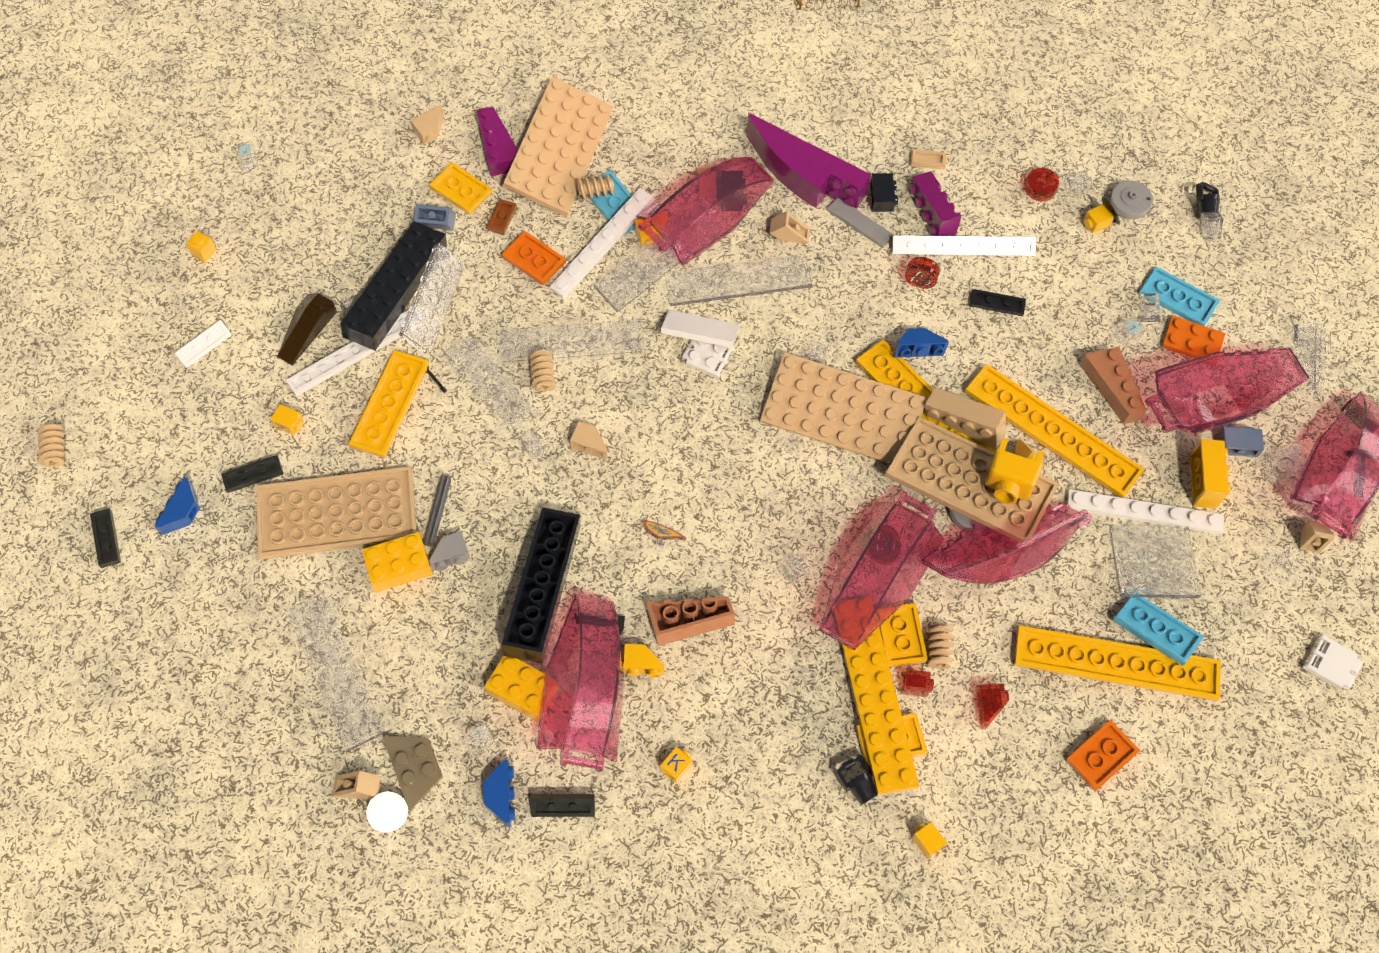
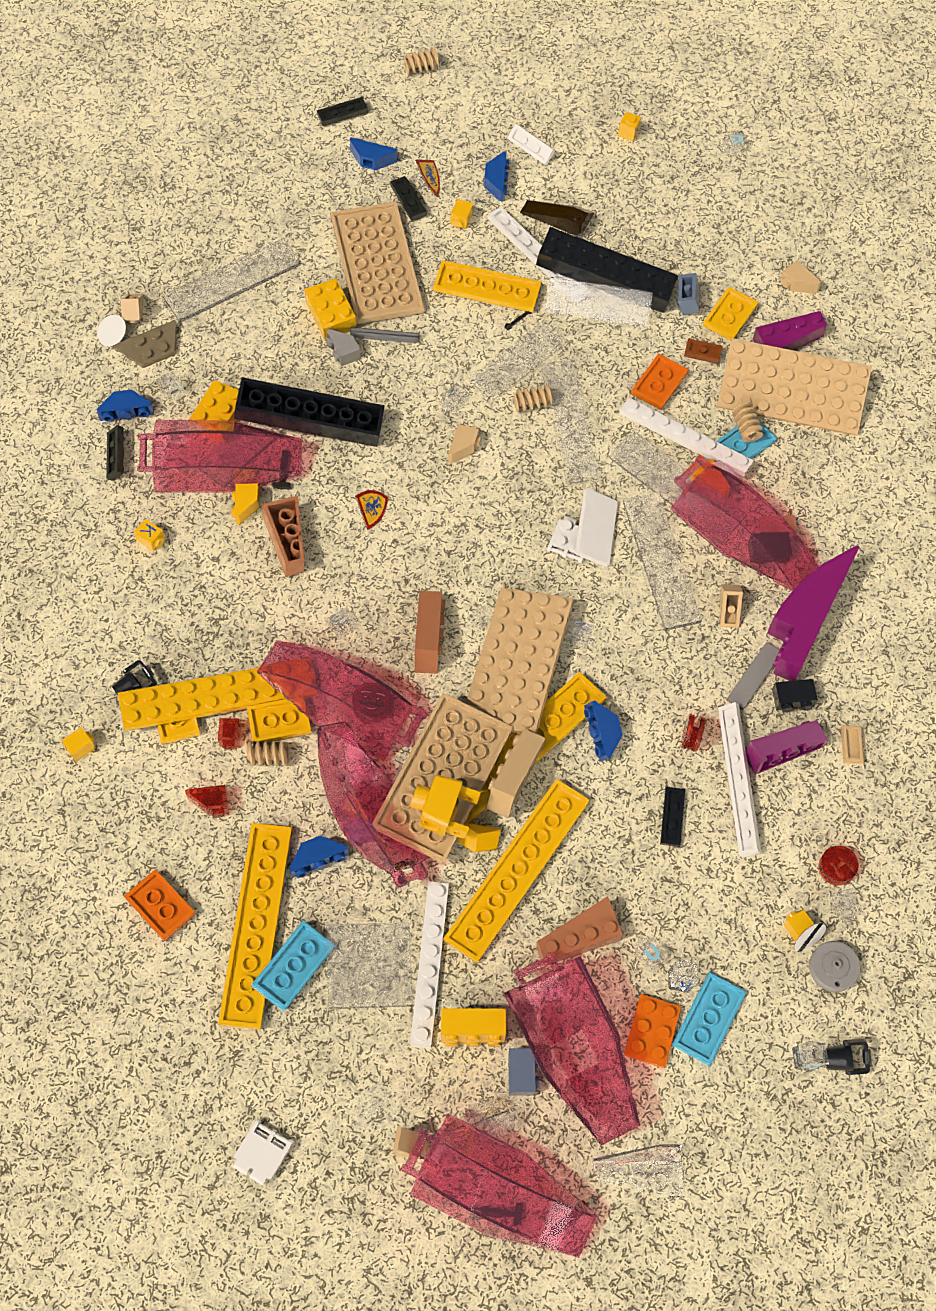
camera: 85 degrees right, 0 degrees up
none -> blue slope [289,836,349,878]
none -> shield [412,159,440,197]
none -> nougat wedge [415,590,446,674]
none -> blue slope [484,152,509,202]

